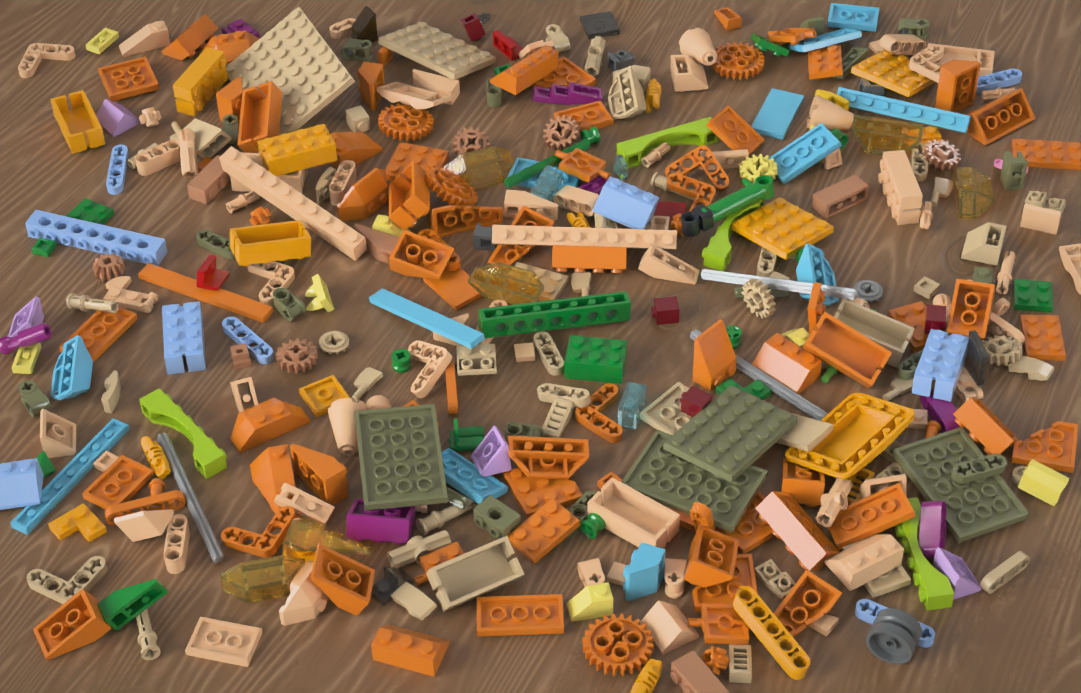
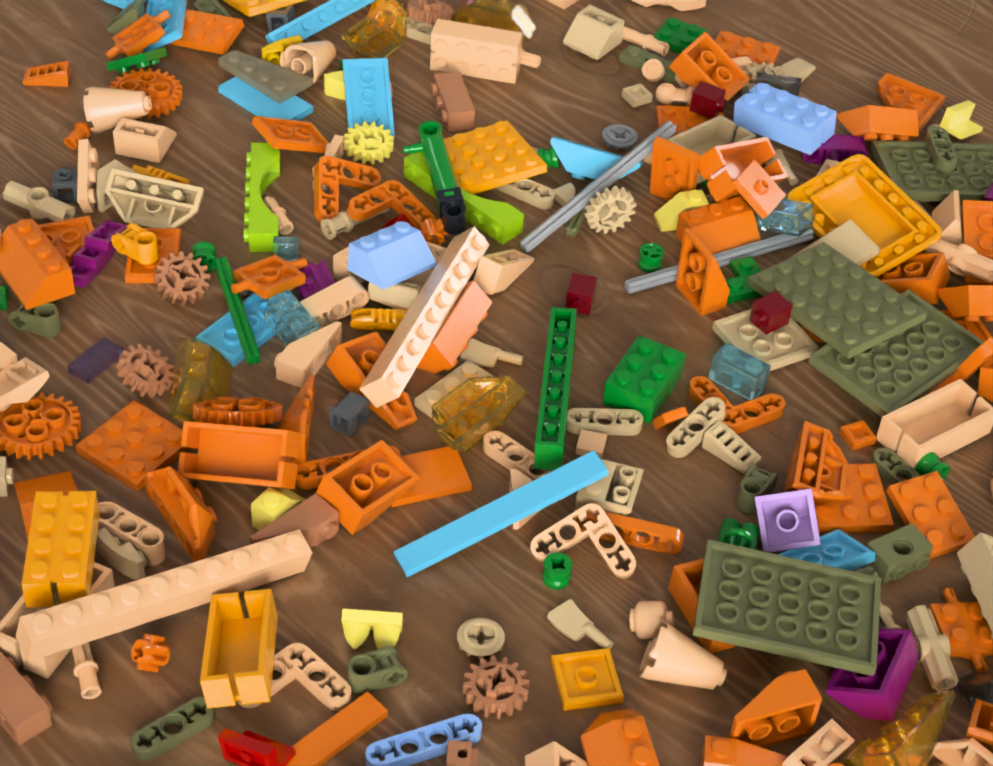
camera: 75 degrees left, 0 degrees up
none -> orange pin [64,121,91,150]
none -> clear purple tile [67,337,124,384]
none -> light nougat wing [77,139,101,214]
none -> light orange piece [111,223,159,265]
none -> dark tan wing [218,50,312,104]
none -> orange tile [652,406,689,430]
none -> plate [731,159,786,219]
none -> clear light blue brick [756,199,813,237]

